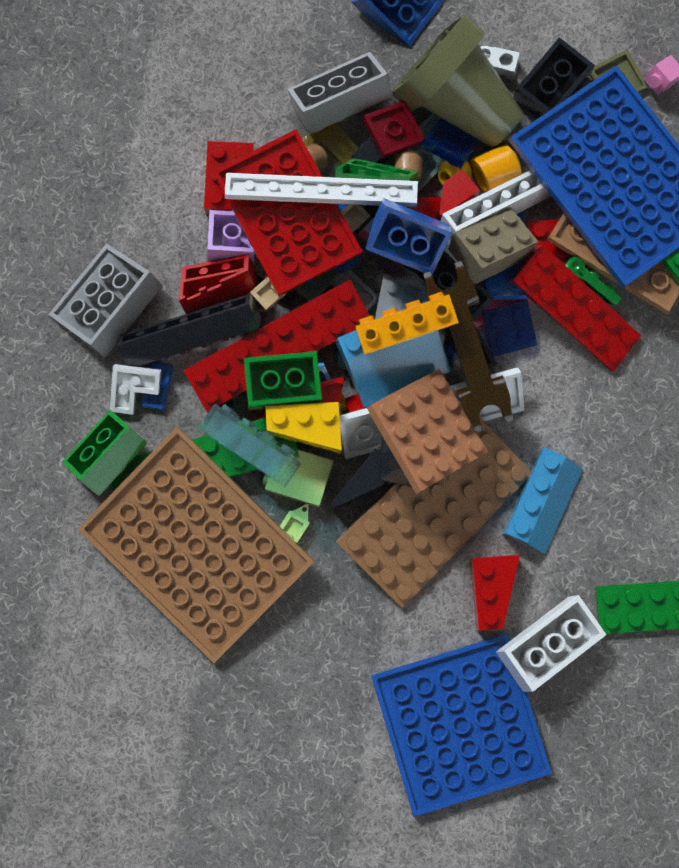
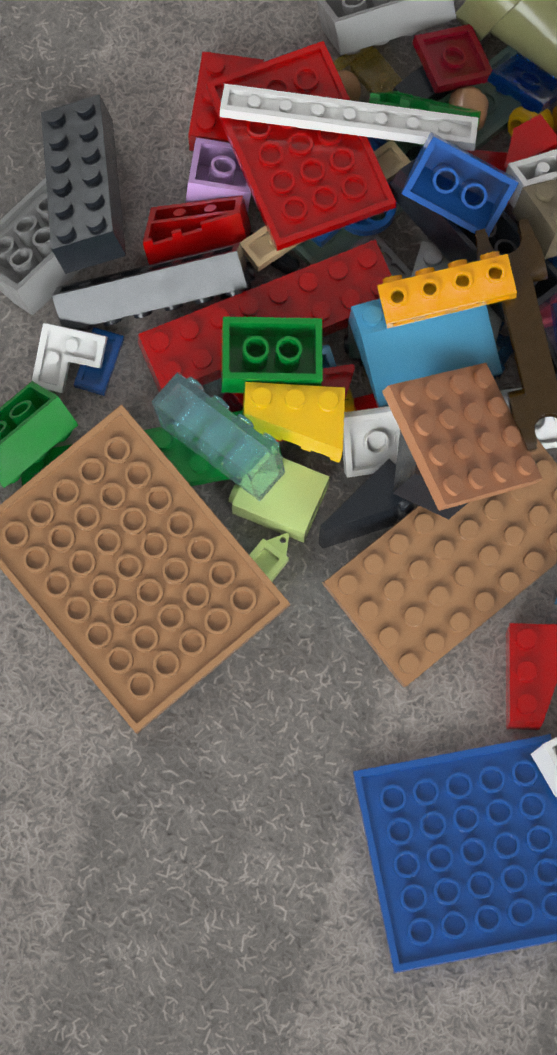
camera: 10 degrees right, 10 degrees down
none -> black brick [41,94,126,274]

